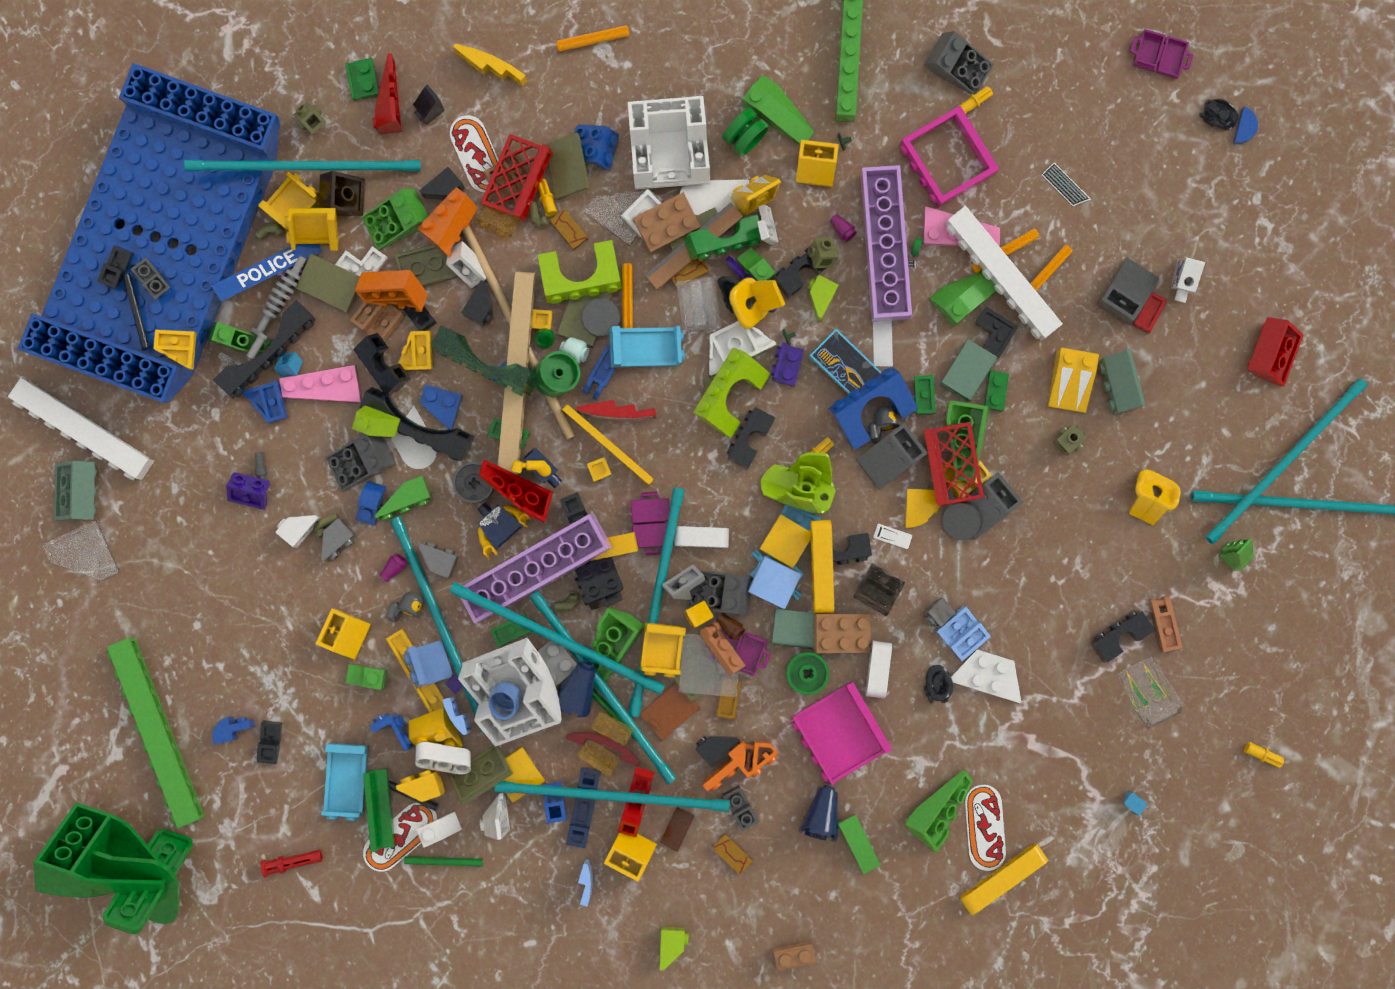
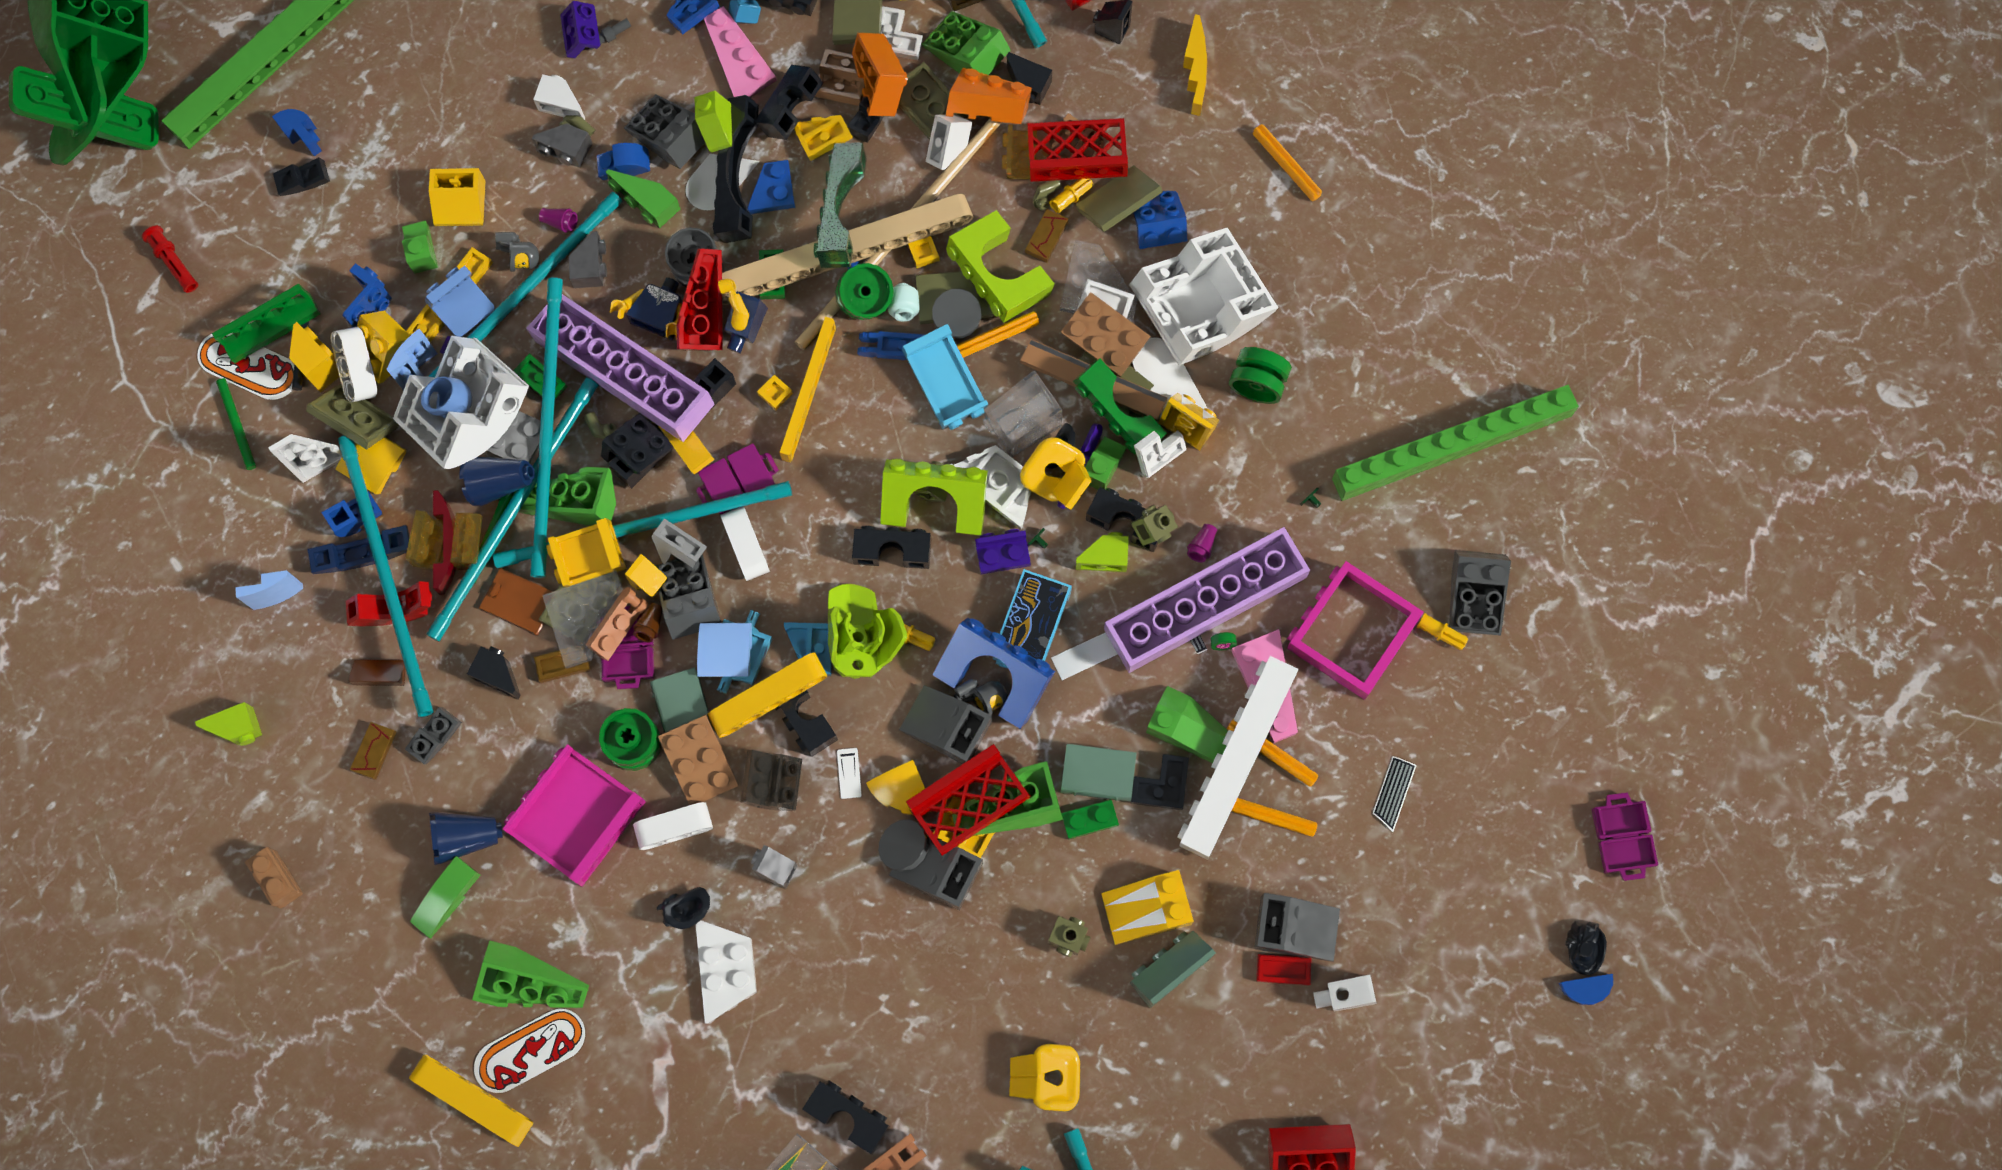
camera: 70 degrees right, 10 degrees down
medium azure panel [321,743,369,821] -> none
white slope [416,812,462,847] -> none
sticker [450,115,498,192] -> none
black slope [461,280,493,327] -> none
green tile [535,328,554,348] -> none
red slope [576,400,656,420] -> none
yellow slope [603,833,657,882] -> none
pearl gold tile [671,259,710,289] -> none
orange piece [702,740,778,792] -> none
bright green wedge [742,75,814,145] -> none
yellow slope [759,514,811,569] -> none
yellow slope [795,140,839,187] -> none
green plate [913,375,936,415] -> none
light blue slope [935,605,991,661] -> none

